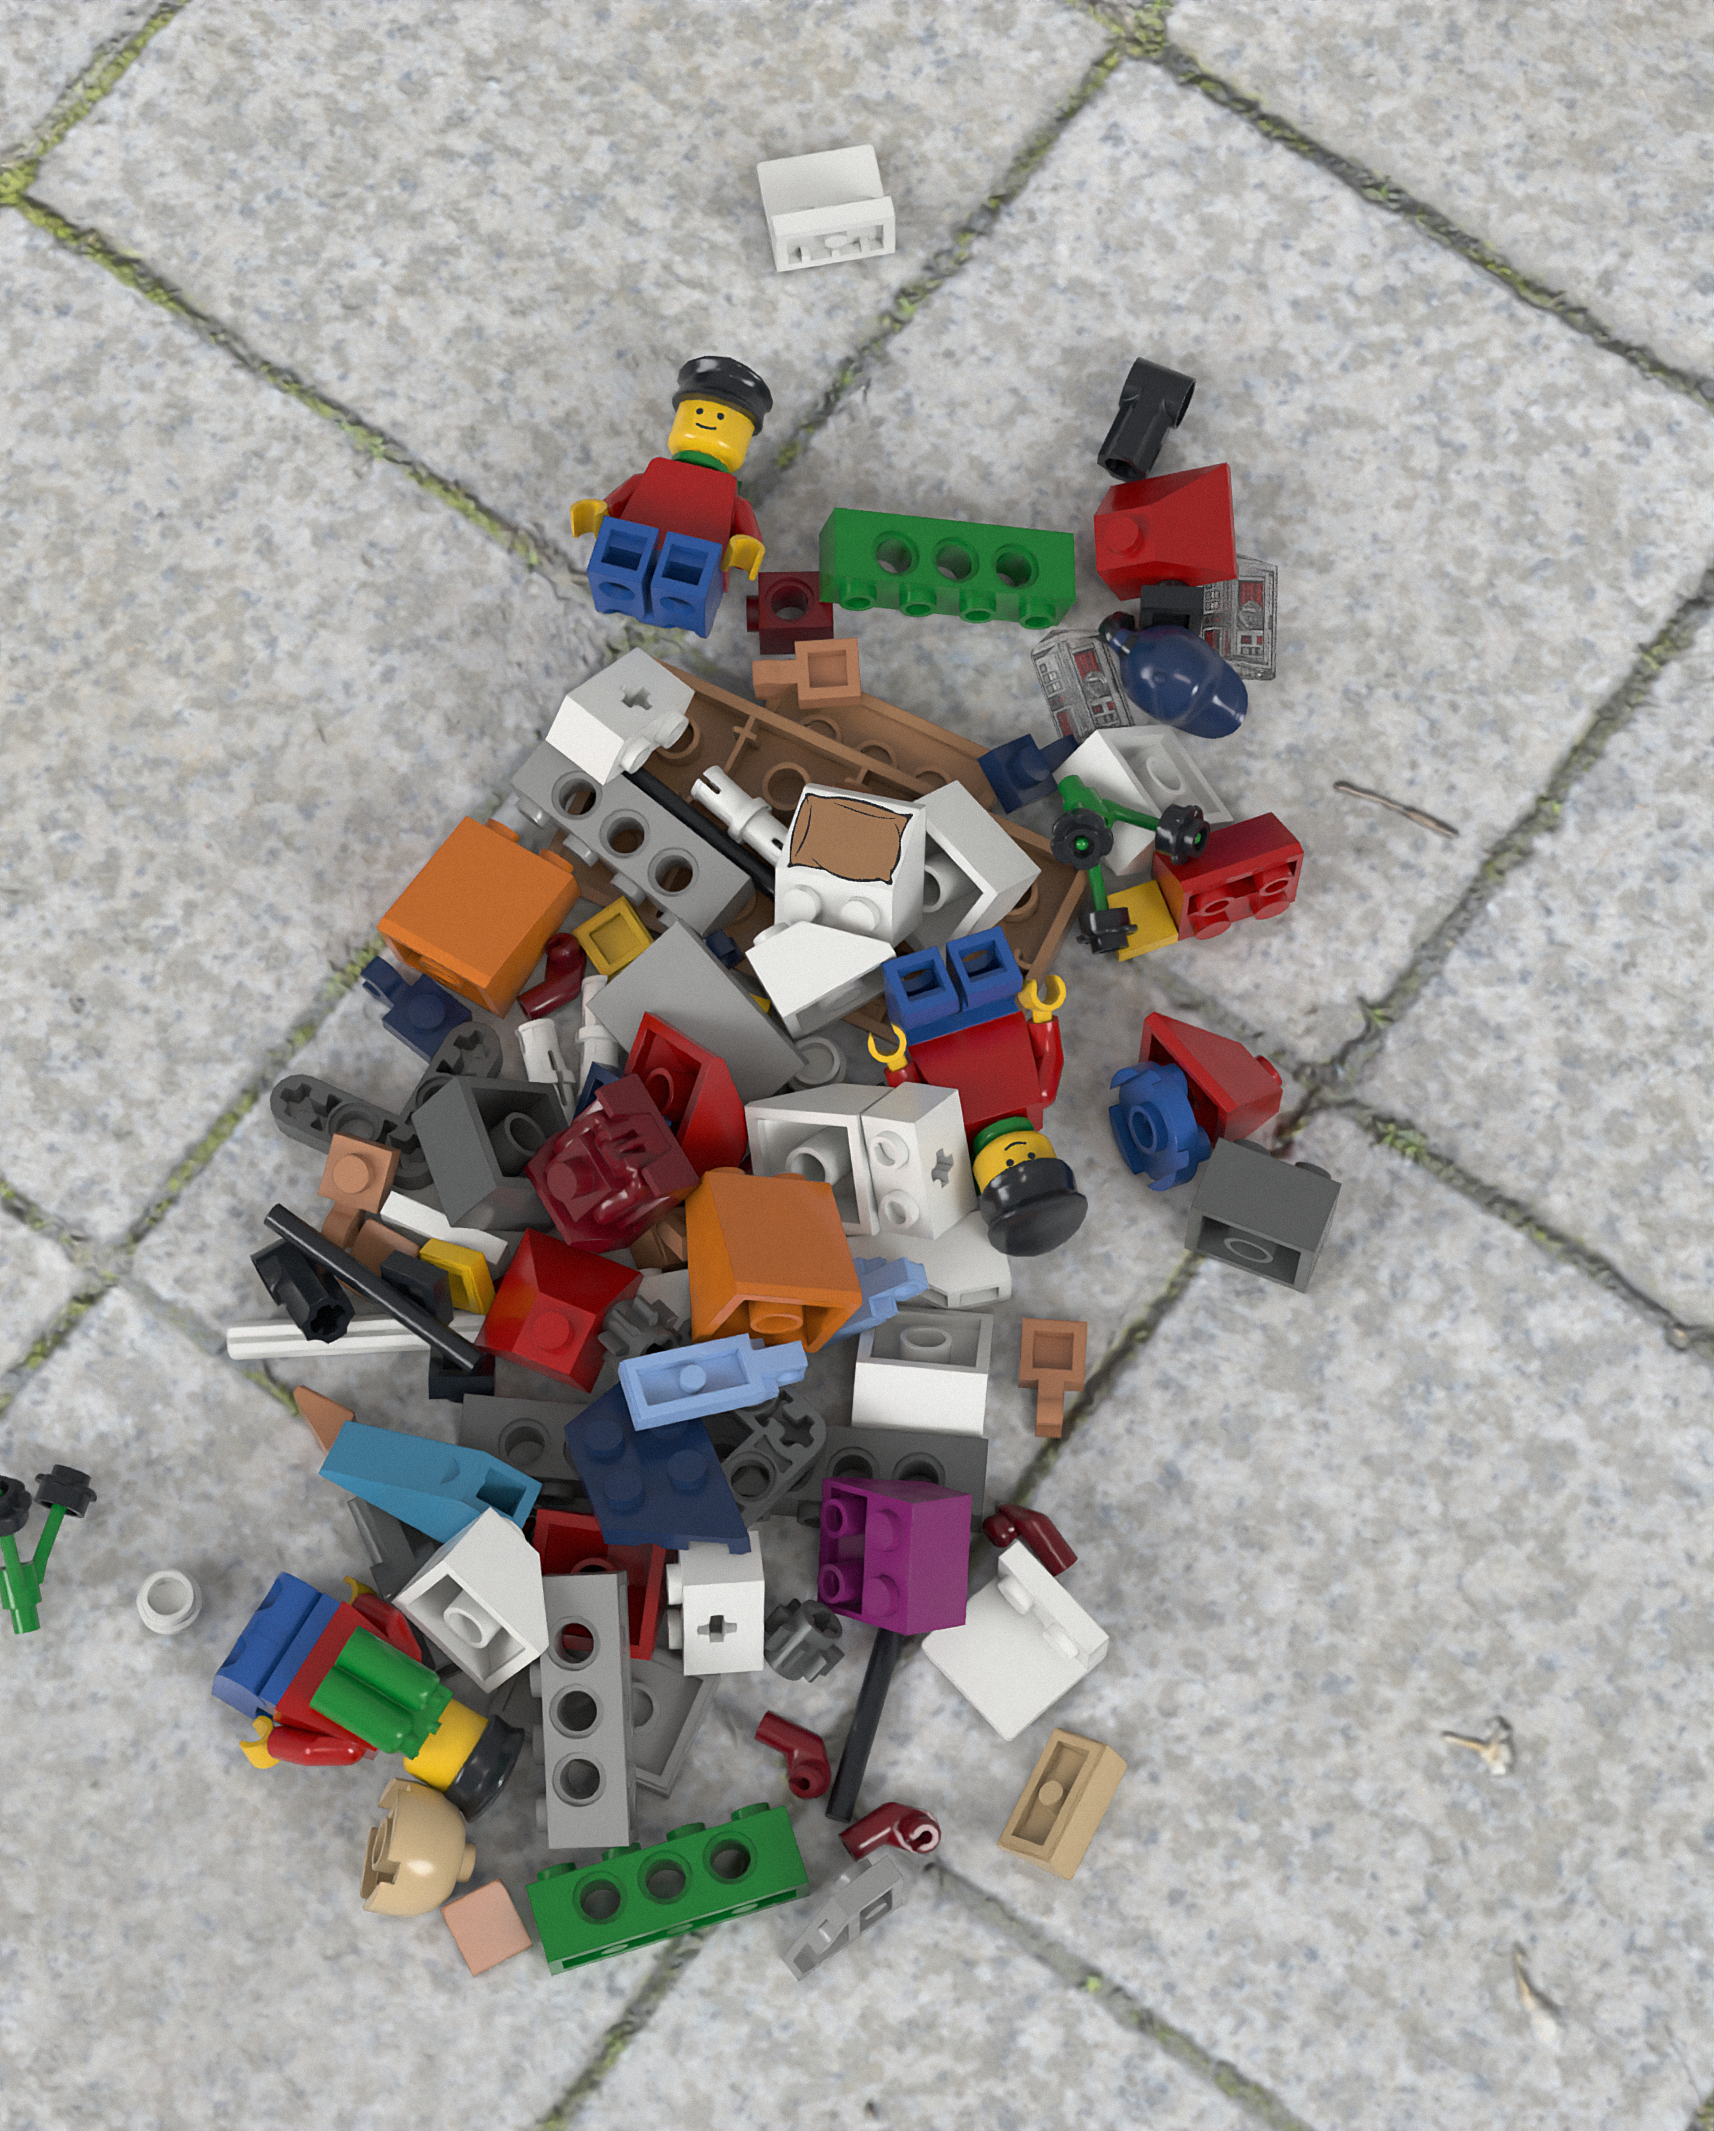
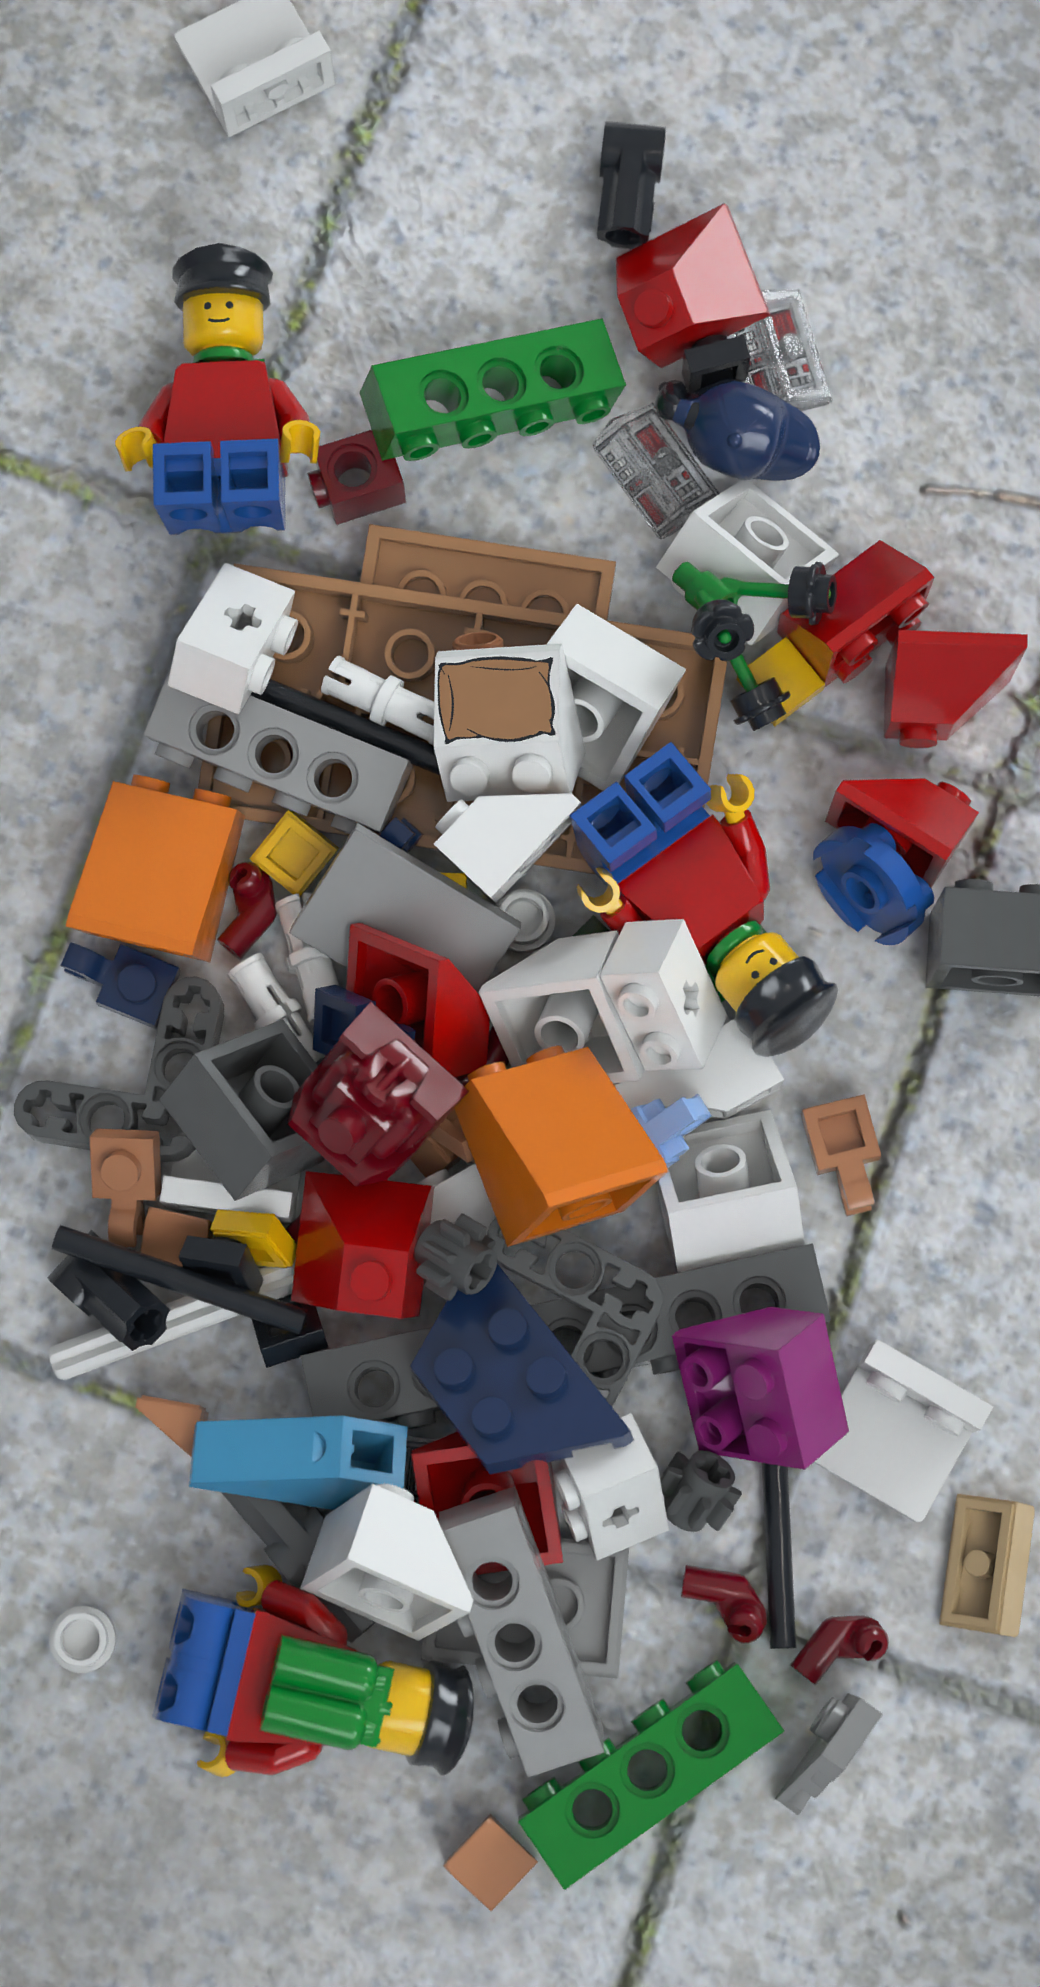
camera: 15 degrees left, 10 degrees up
tan cylinder [360,1777,476,1917] -> none
light blue hinge [618,1333,808,1431] -> none
nougat plate [752,637,862,709] -> none
dark blue plate [977,733,1080,815] -> none
dark red arm [982,1502,1078,1577] -> none
none -> red slope [884,630,1028,748]

